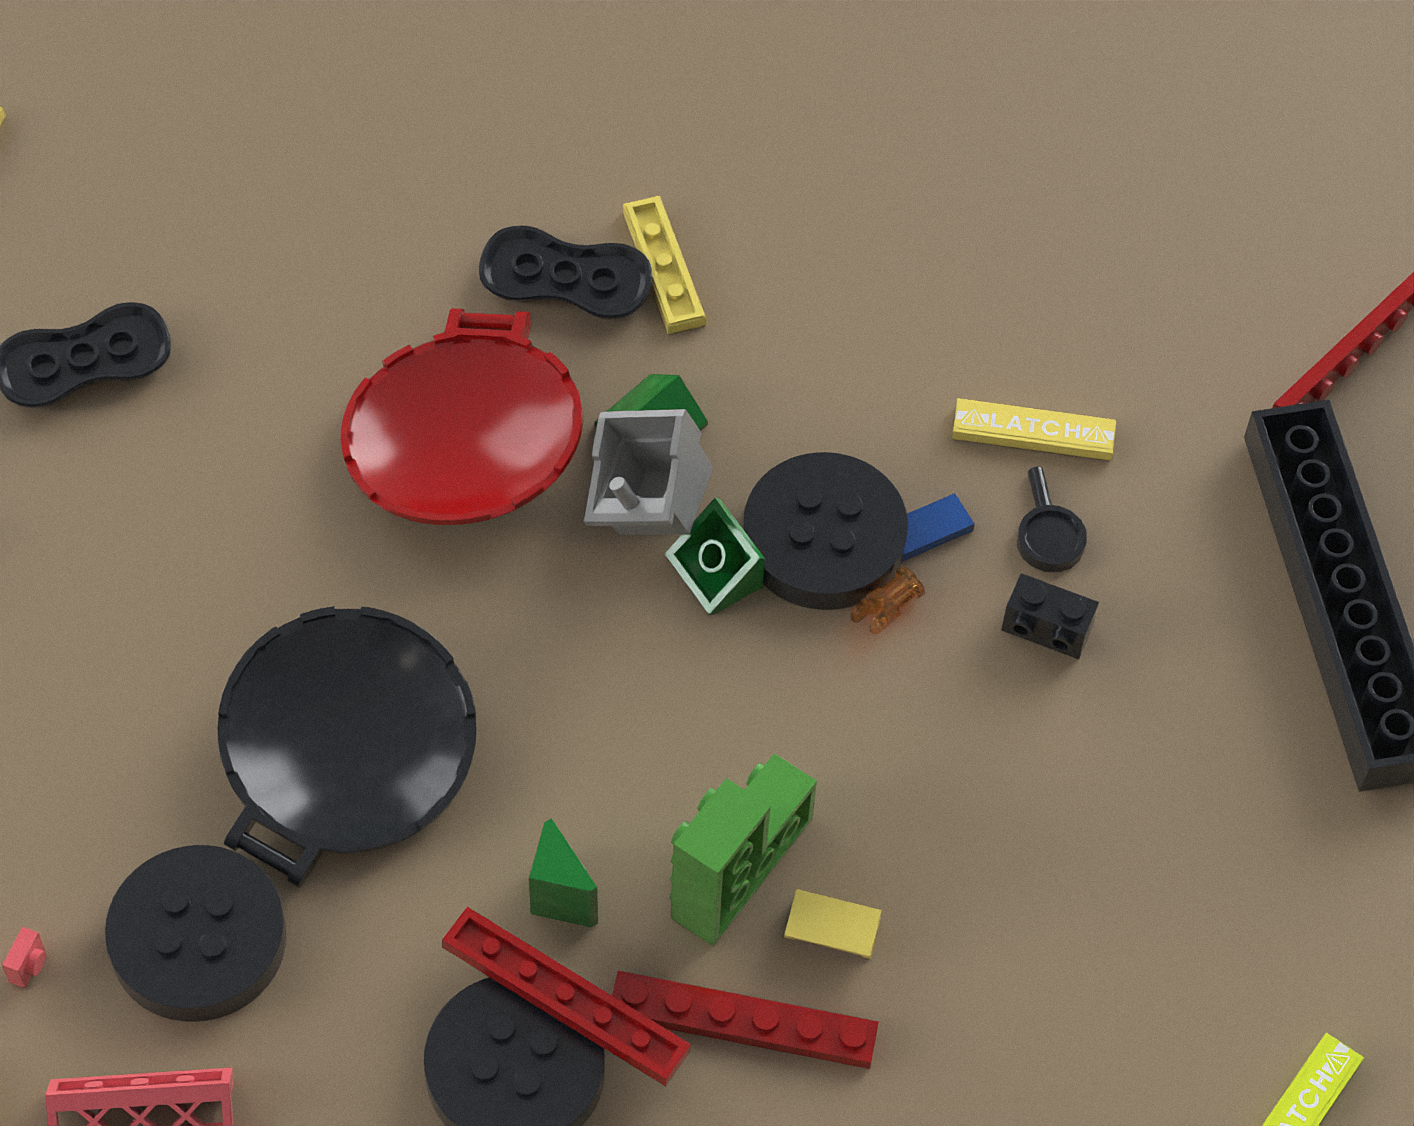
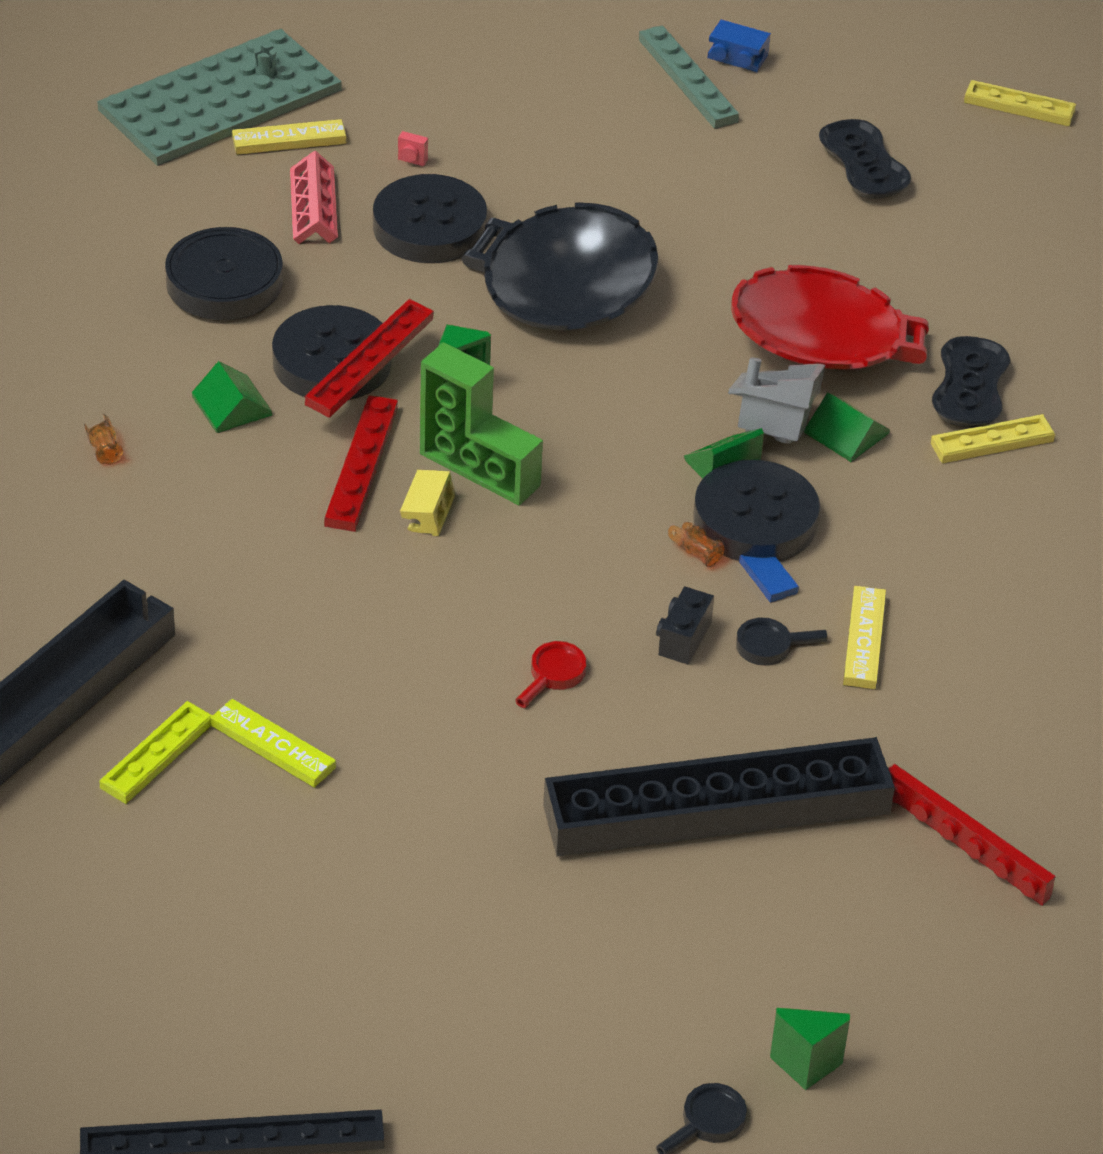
camera: 90 degrees right, 15 degrees down
none -> red piece [515,641,586,708]

